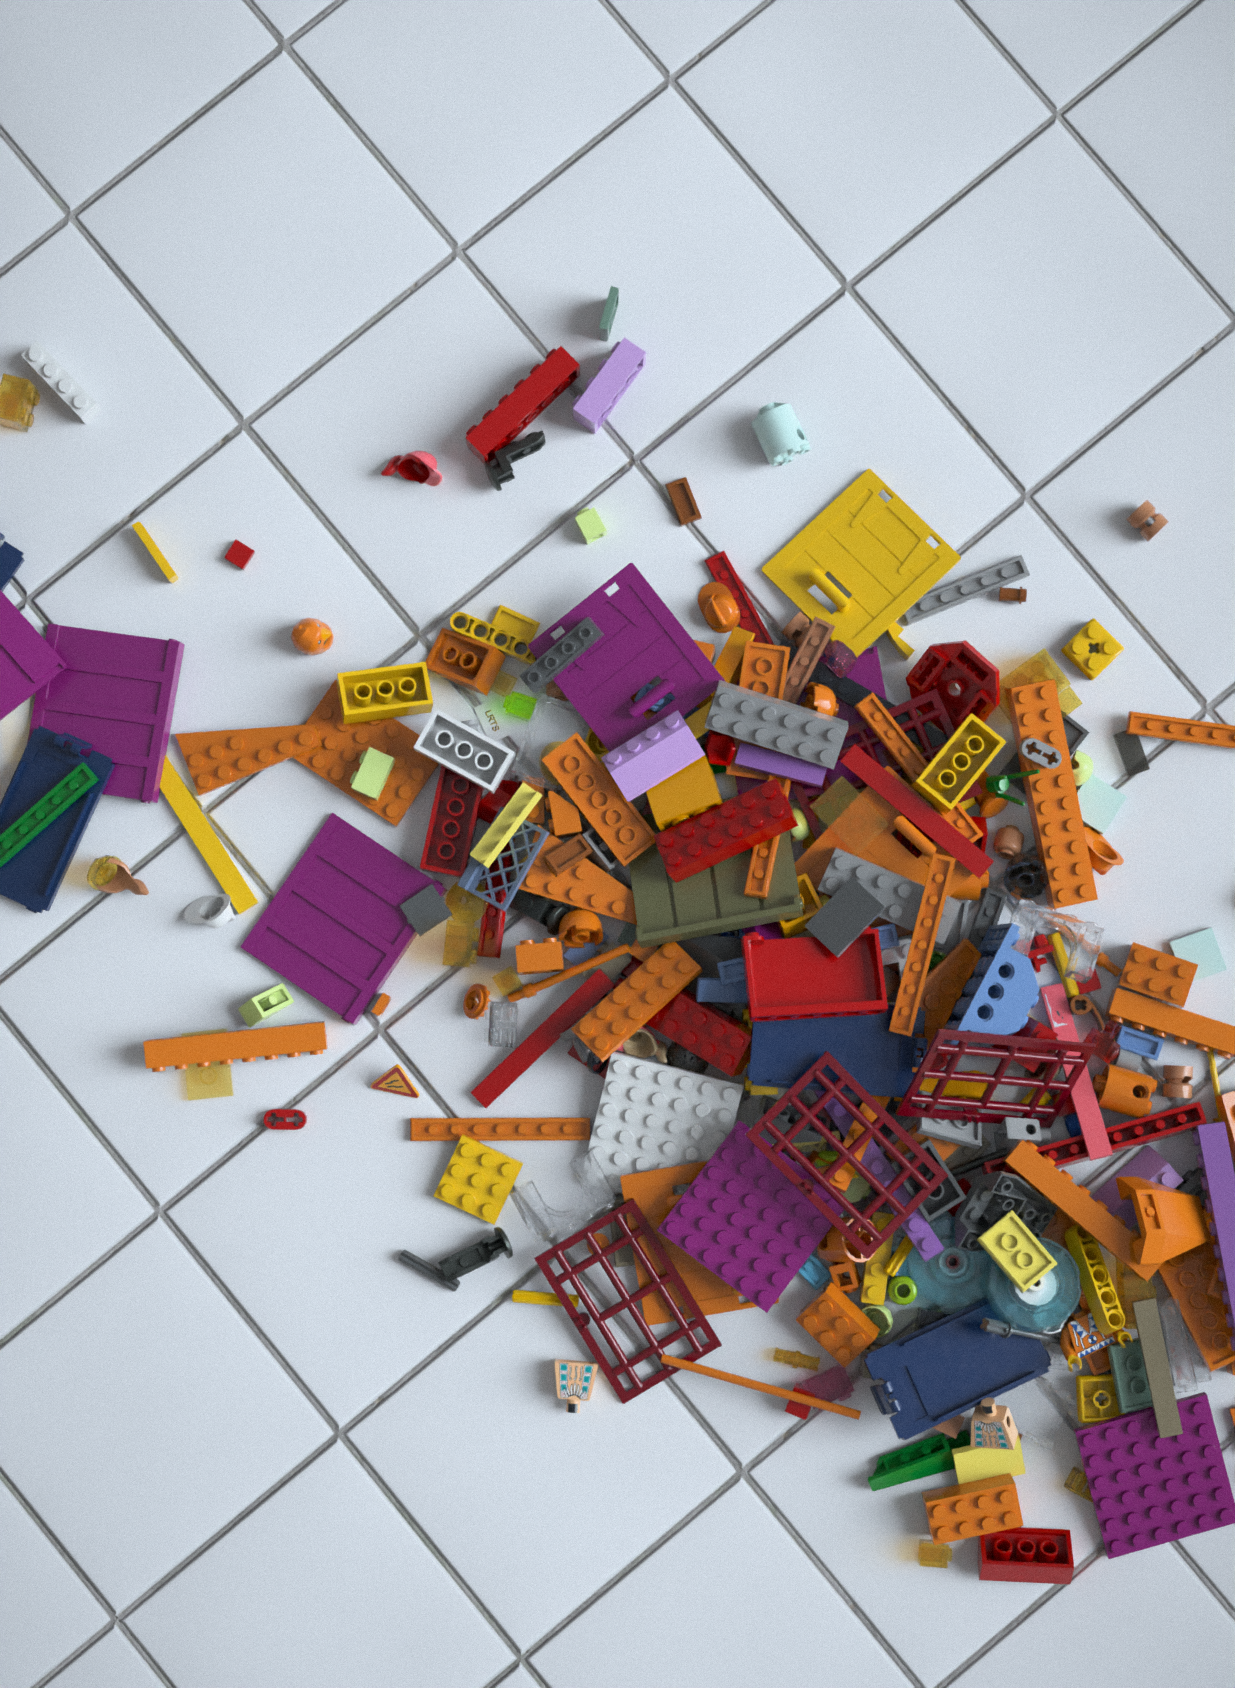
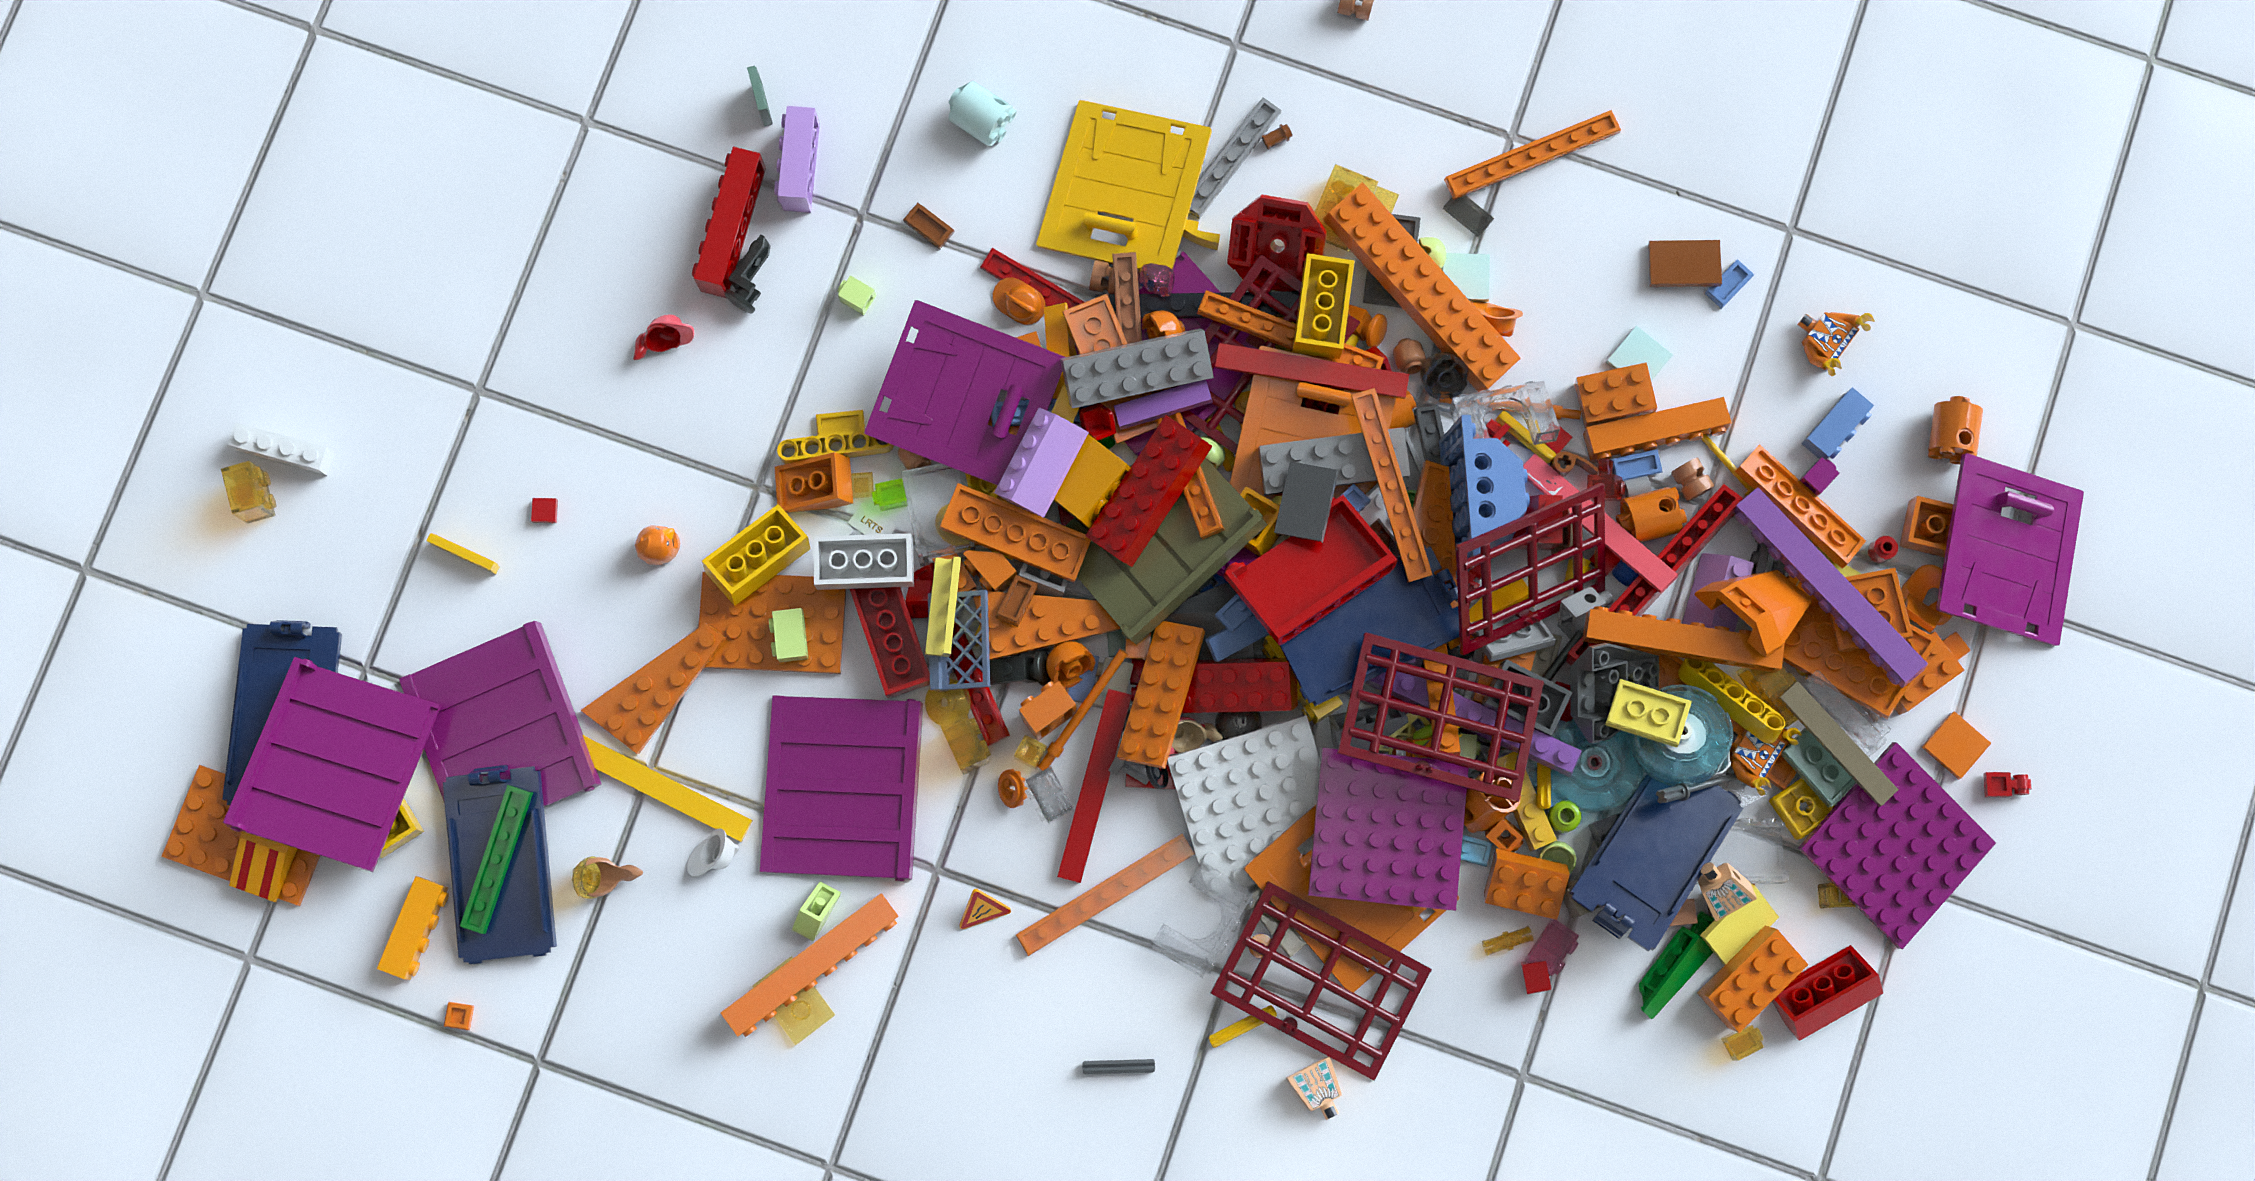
camera: 35 degrees left, 5 degrees down
red beam [263,1109,307,1130] -> none
orange tile [371,993,392,1016] -> none
dark grey piece [400,884,453,937] -> none
yellow plate [433,1134,523,1225] -> none
pearl dark grey piece [438,1227,513,1283] -> none
dark grey brick [519,617,605,693] -> none
orange piece [660,1354,861,1420] -> none
clear yellow tile [810,776,890,856] -> none
green plant [986,769,1040,806] -> none
light grey beam [1019,738,1062,769] -> none
yellow brick [1061,618,1124,681] -> none

